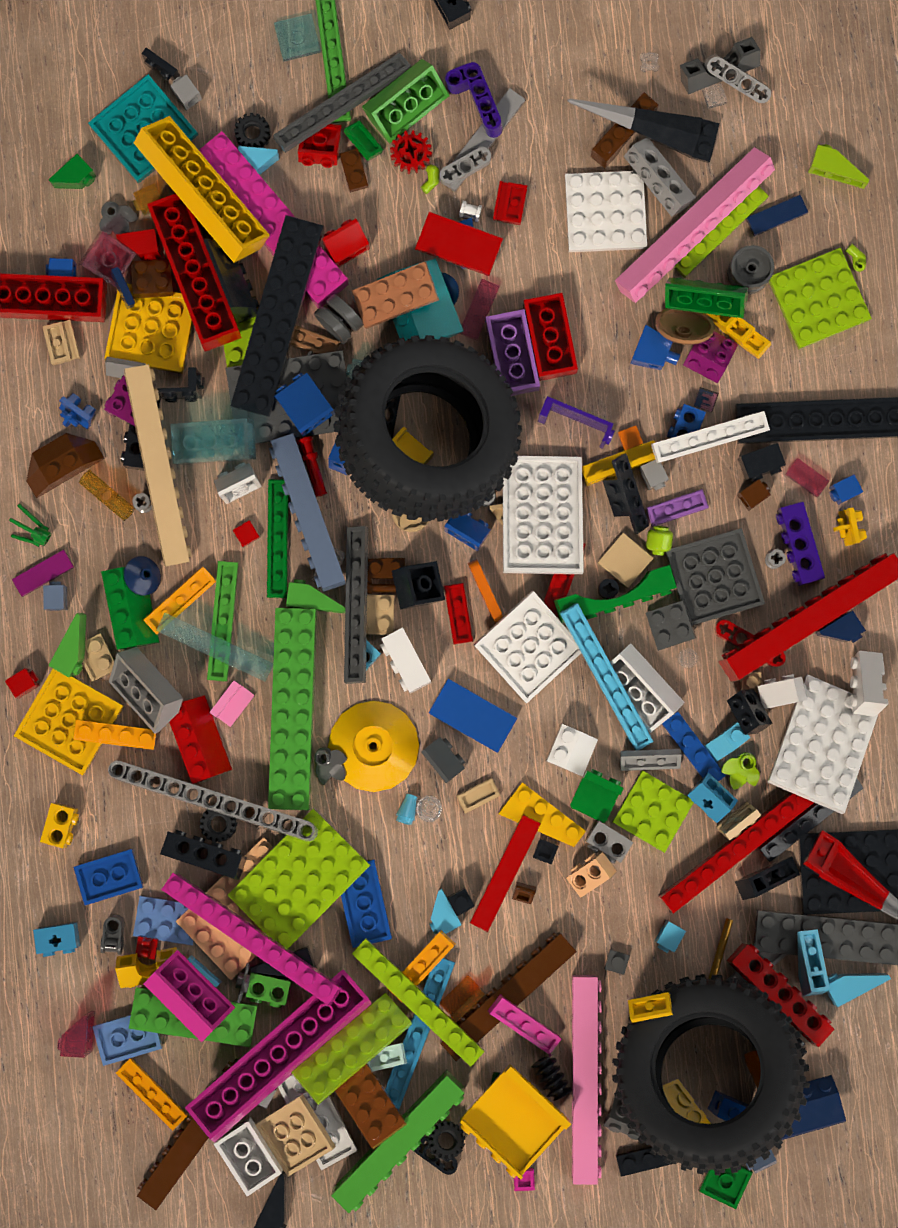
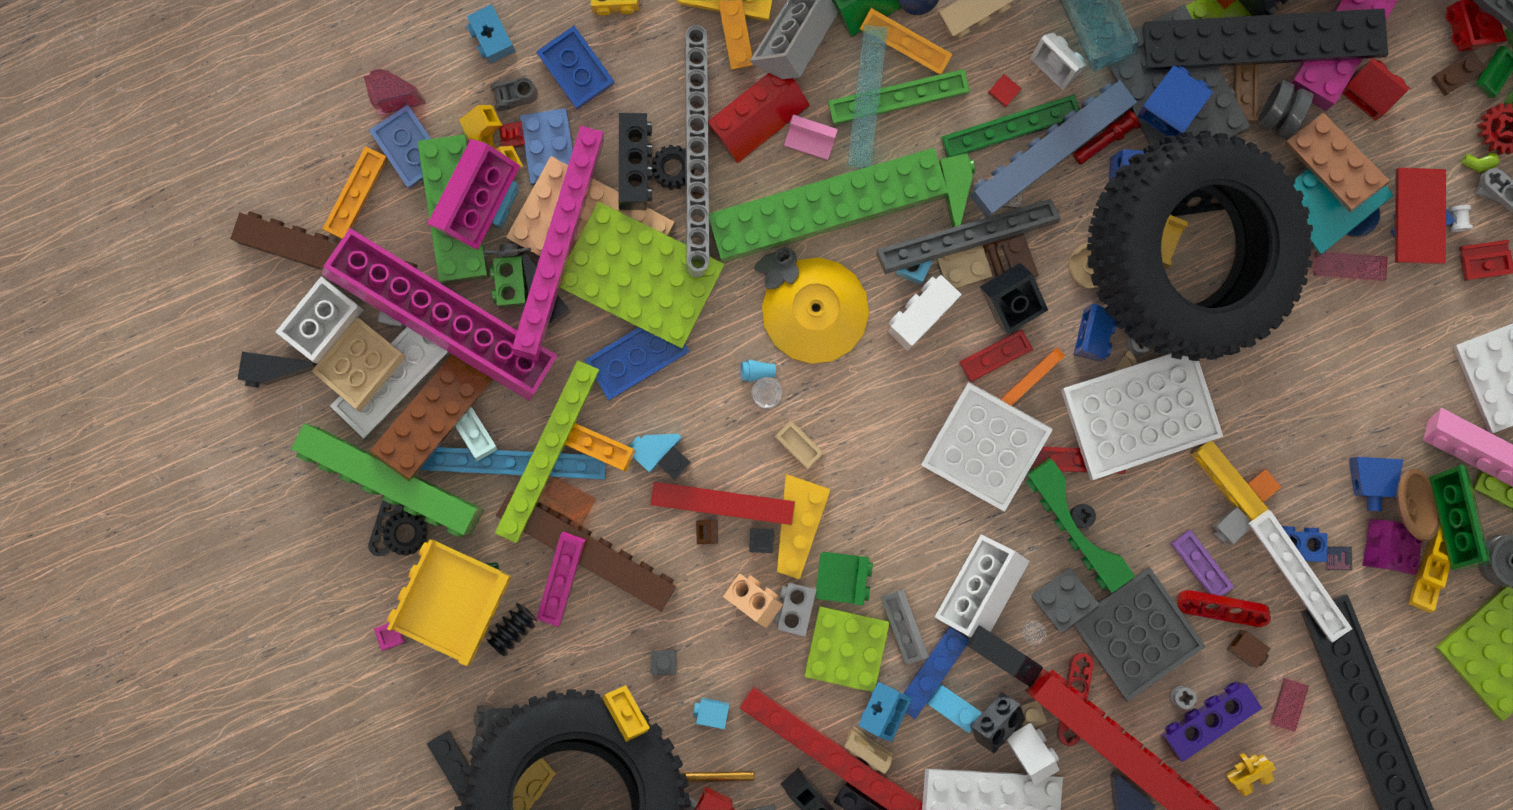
camera: 75 degrees right, 0 degrees up
lime plate [291,993,412,1105] -> none
dark grey slope [421,737,465,783] -> none
blue tile [429,679,517,753] -> none
medium lavender brick [485,309,540,396] -> none
red brick [523,292,578,381] -> none
dark purple panel [538,396,615,449] -> none
white slope [546,724,598,777] -> none
medium azure tile [559,603,654,750] -> none
bright pink brick [572,975,601,1185] -> none
tan tile [597,533,653,589] -> none
black bracket [603,454,649,534] -> none
lime head [646,526,673,555] -> none
lime plate [721,752,760,790] -> none
black brick [738,443,786,482] -> none
blue brick [829,474,863,505] -> none
none -> black slope [966,625,1043,688]
none -> red beam [1177,590,1271,627]

